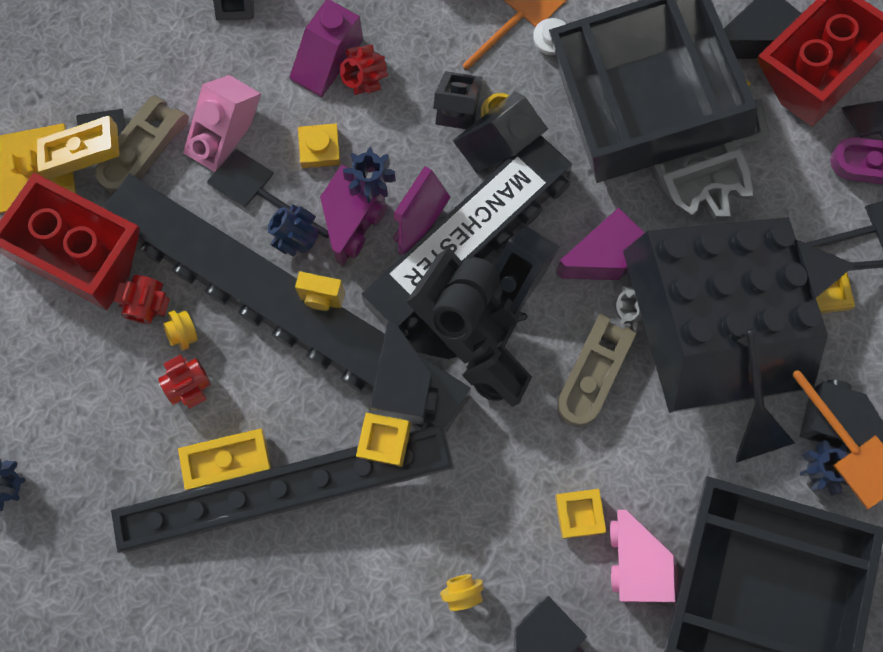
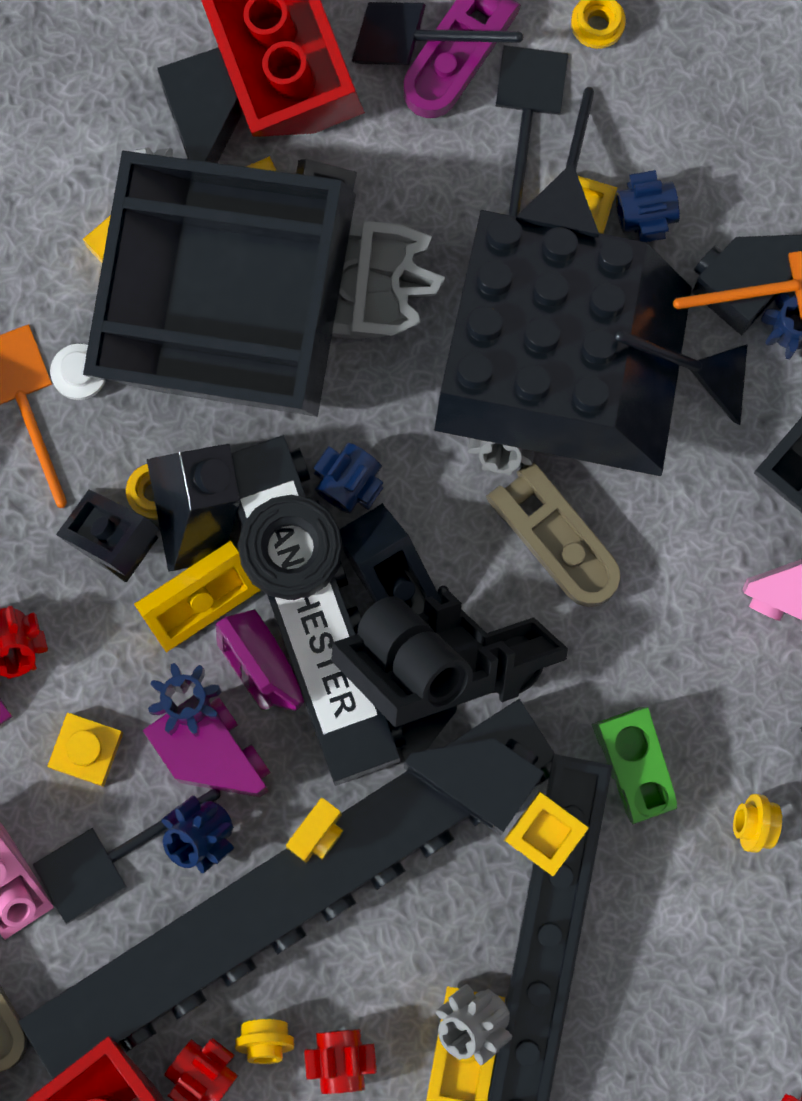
camera: 70 degrees left, 5 degrees up
yellow plate [555,489,606,539] -> none
magenta slope [556,208,645,280] -> none
none -> yellow plate [134,541,261,653]
none -> black tyre [238,495,343,600]
none -> dark blue gear [313,443,383,514]
none -> light grey gear [436,984,512,1065]
none -> bright green leg [592,707,677,825]
none -> dark blue gear [616,170,680,242]

